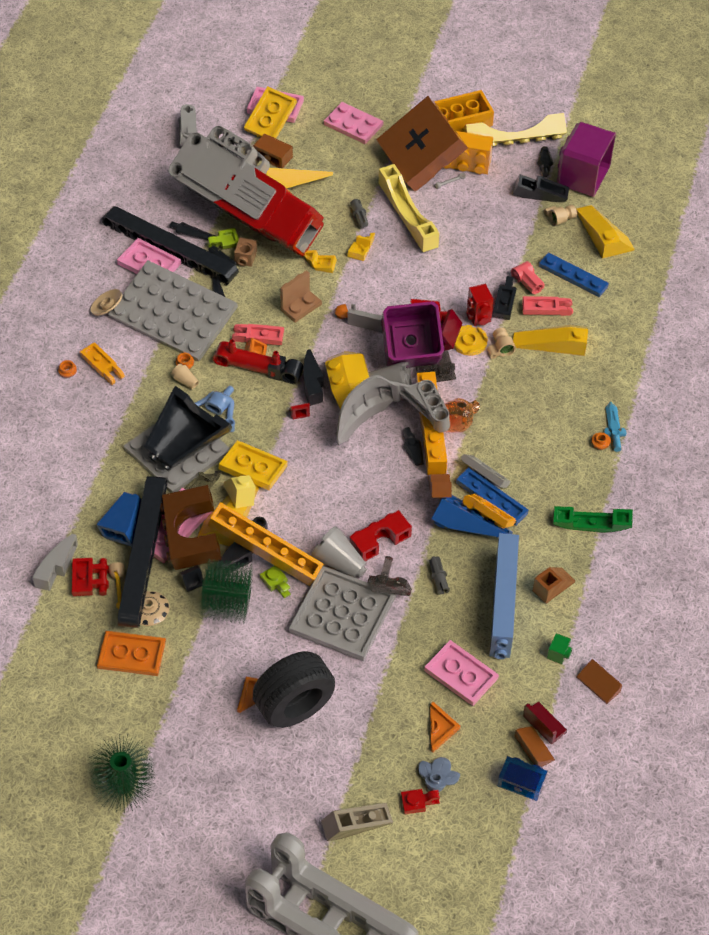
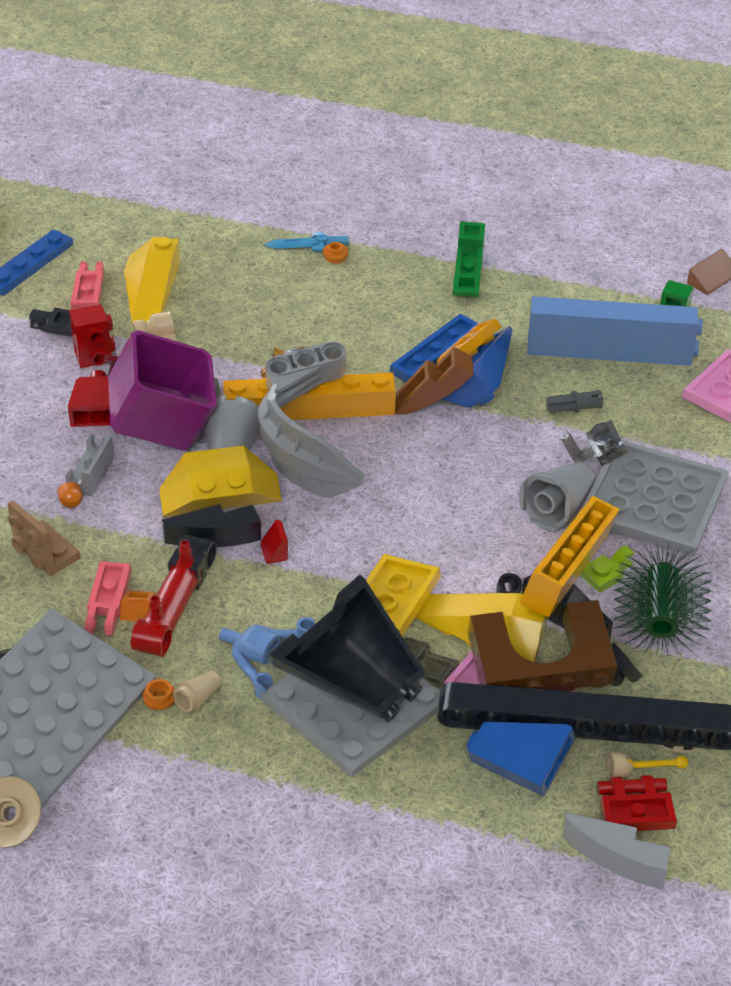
camera: 90 degrees left, 10 degrees down
orange plate [58,360,77,378] -> none
light orange hinge [79,342,125,385] -> none
light yellow slope [224,475,256,508] -> none
red arch [350,510,412,561] -> none
black piece [403,427,424,466] -> none
light grey hinge [461,454,511,489] -> none
coral piece [511,261,545,294] -> none
dark orange slope [532,567,576,604] -> none

